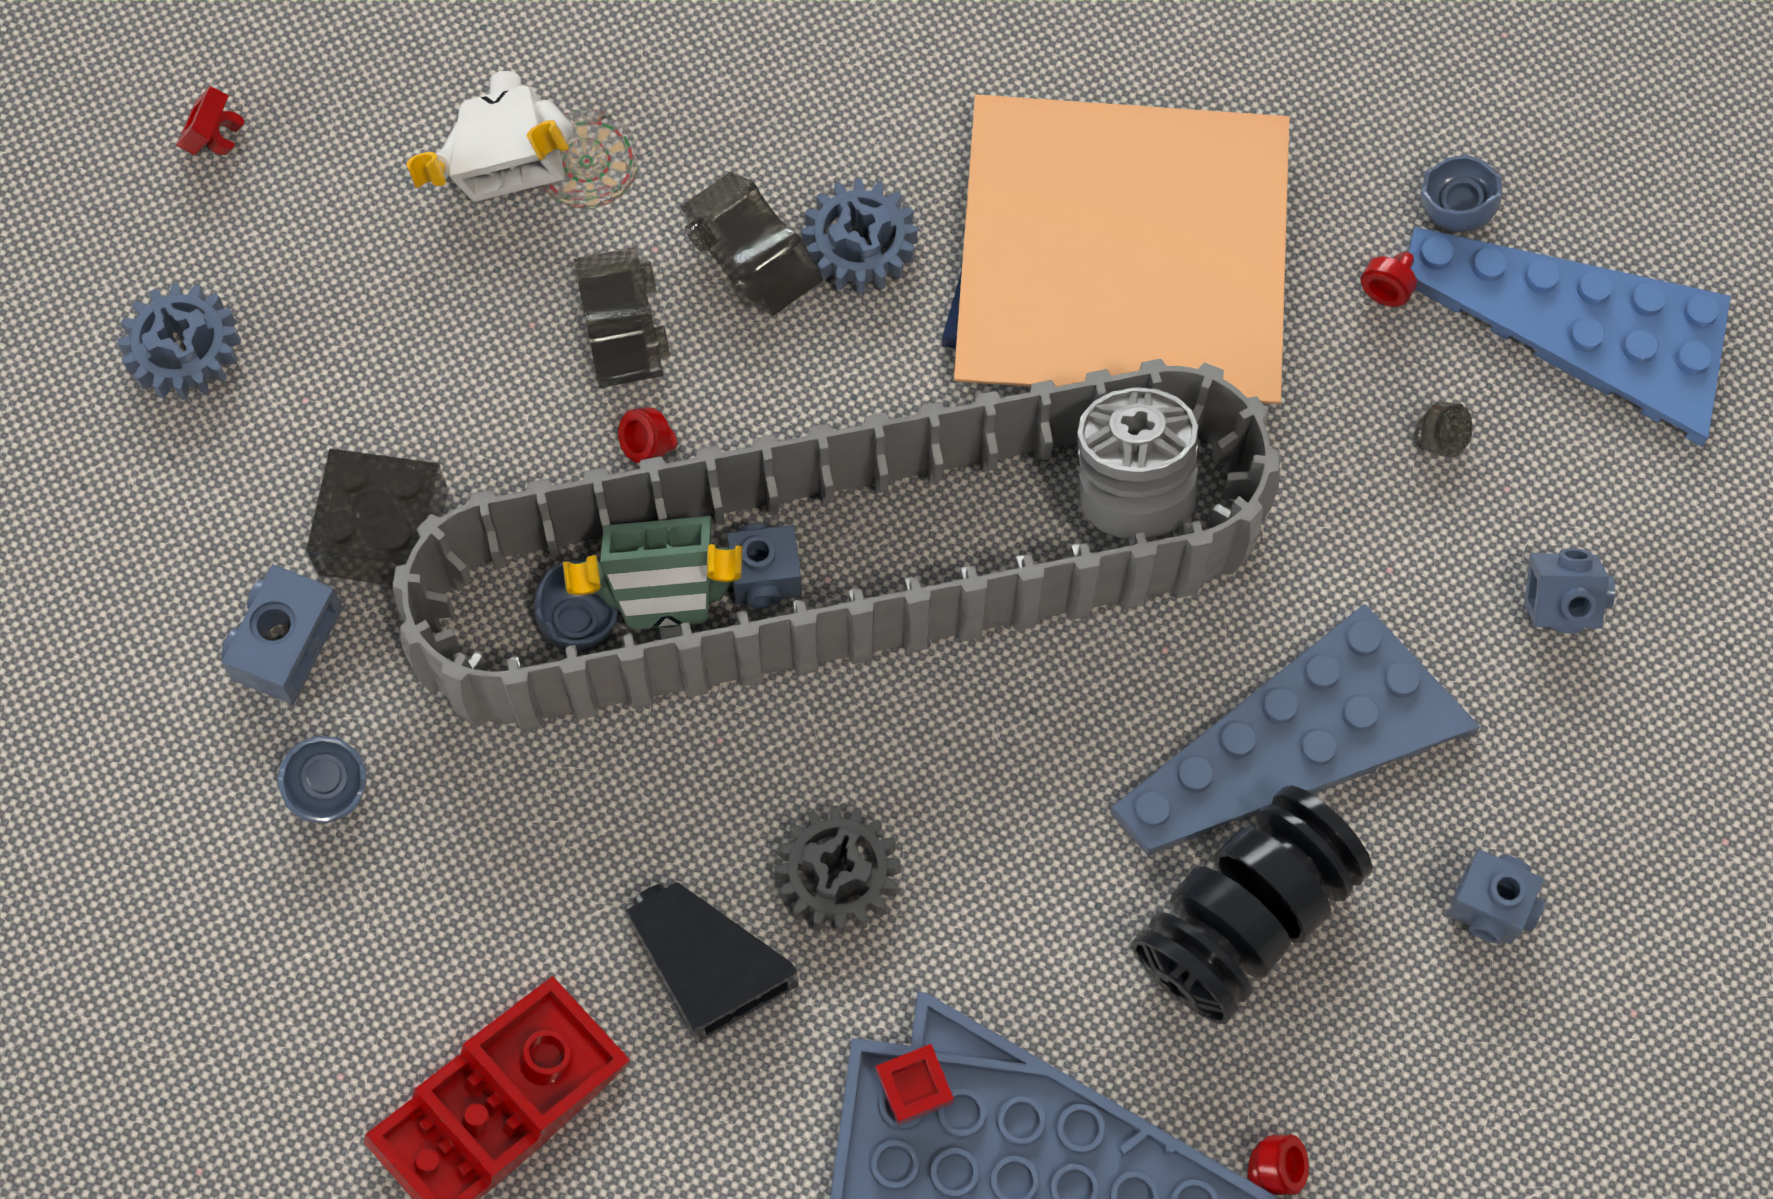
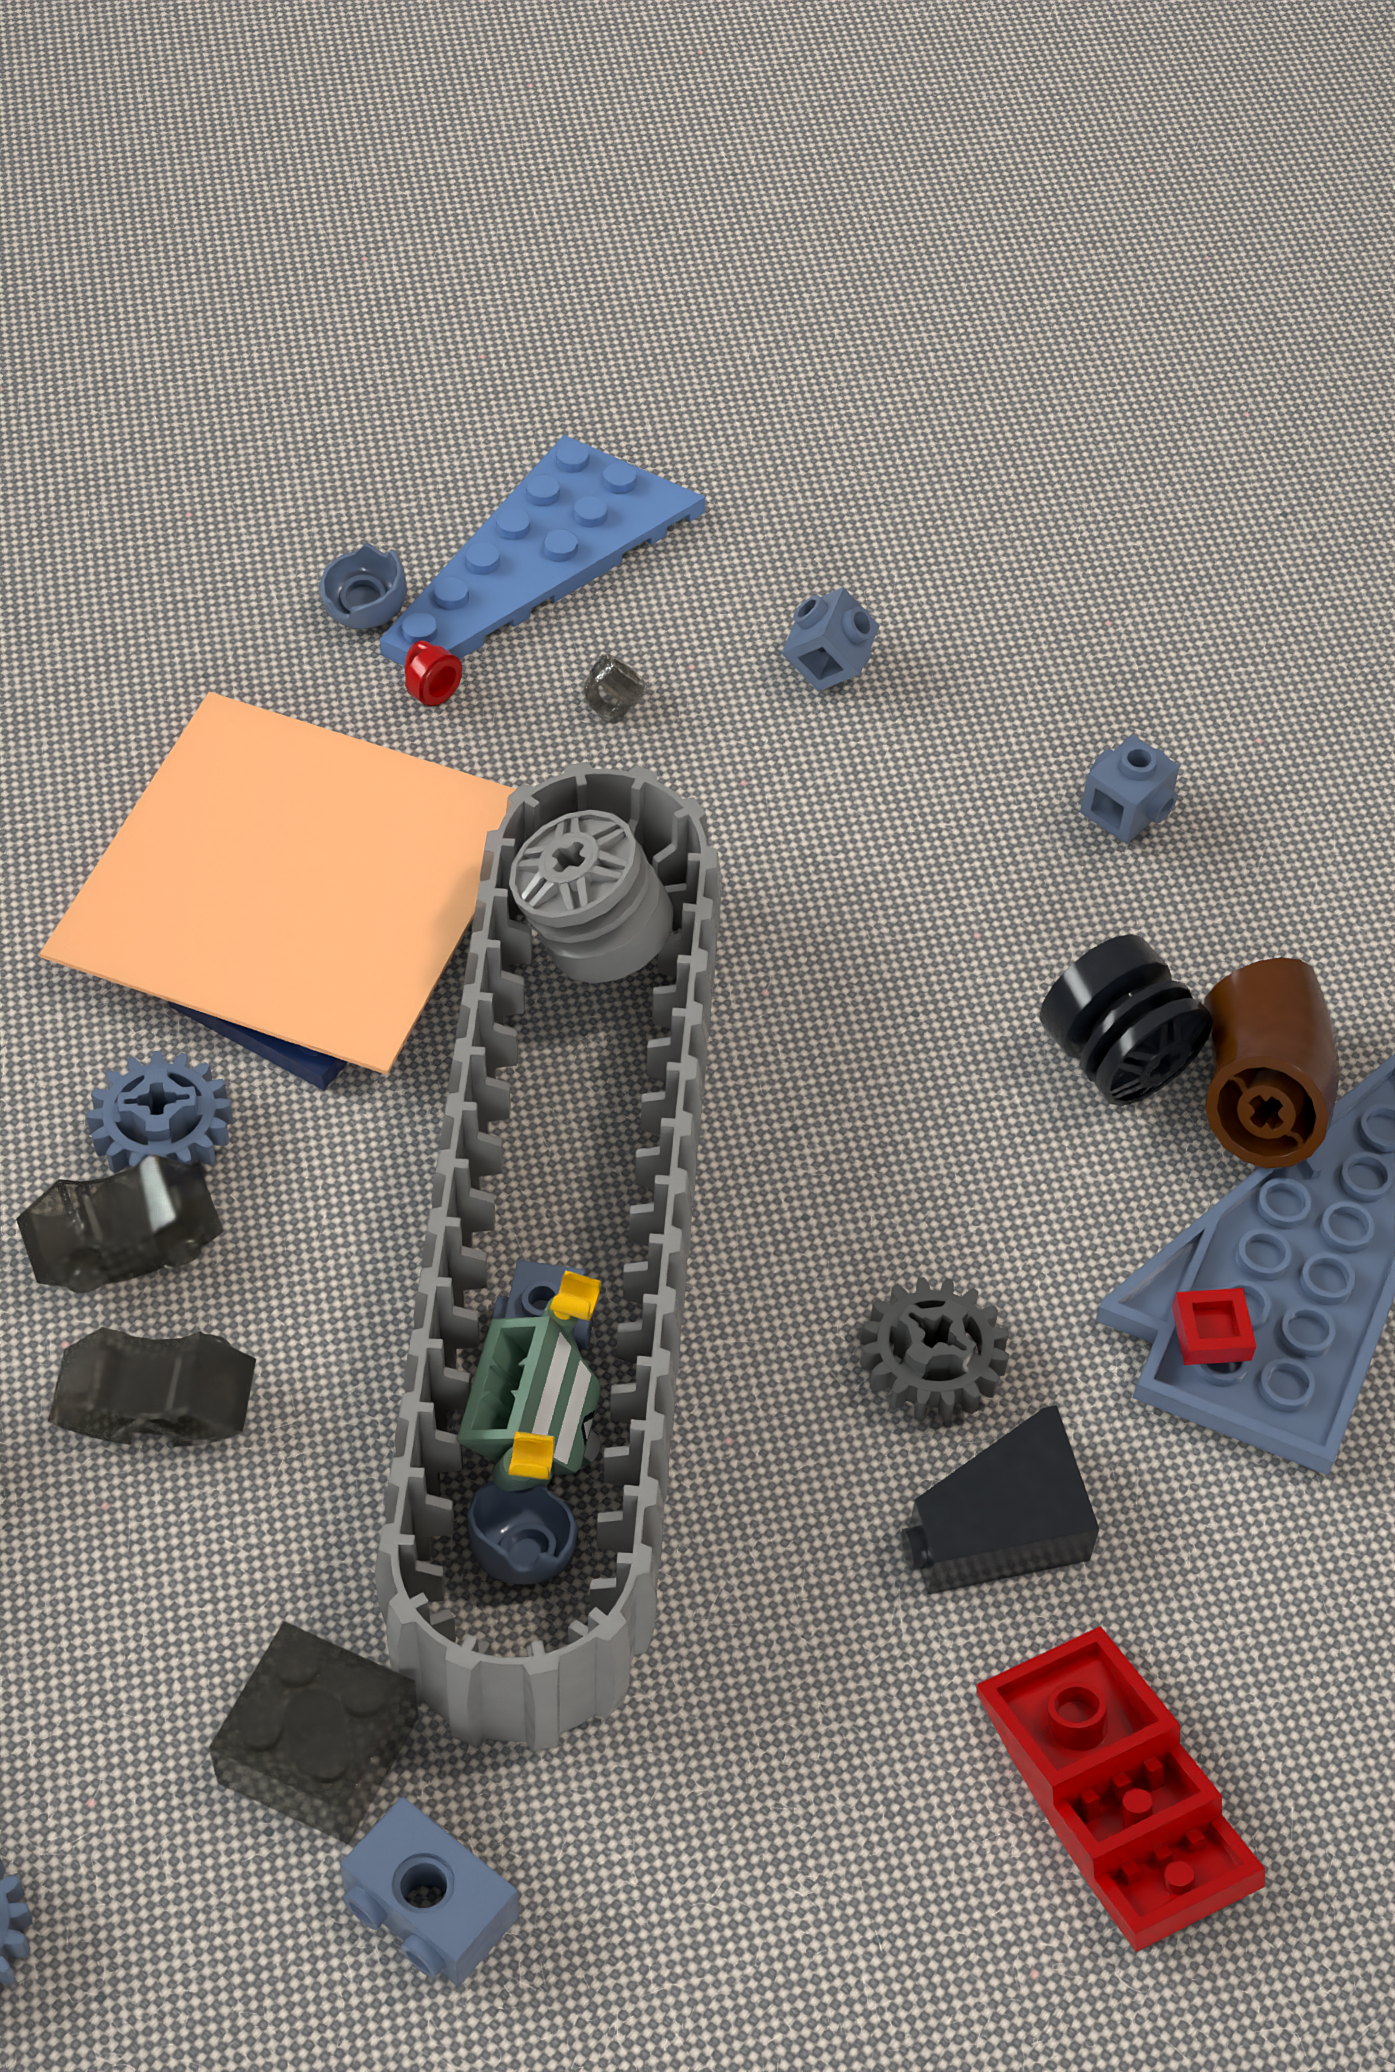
camera: 75 degrees left, 15 degrees down
sand blue hair [277,736,367,824] -> none
red tile [618,407,678,463] -> none
sand blue wing [1110,604,1480,856] -> none
black wheel [1214,785,1373,943] -> none
red tile [1247,1134,1309,1195] -> none
none -> reddish brown brick [1203,957,1339,1168]

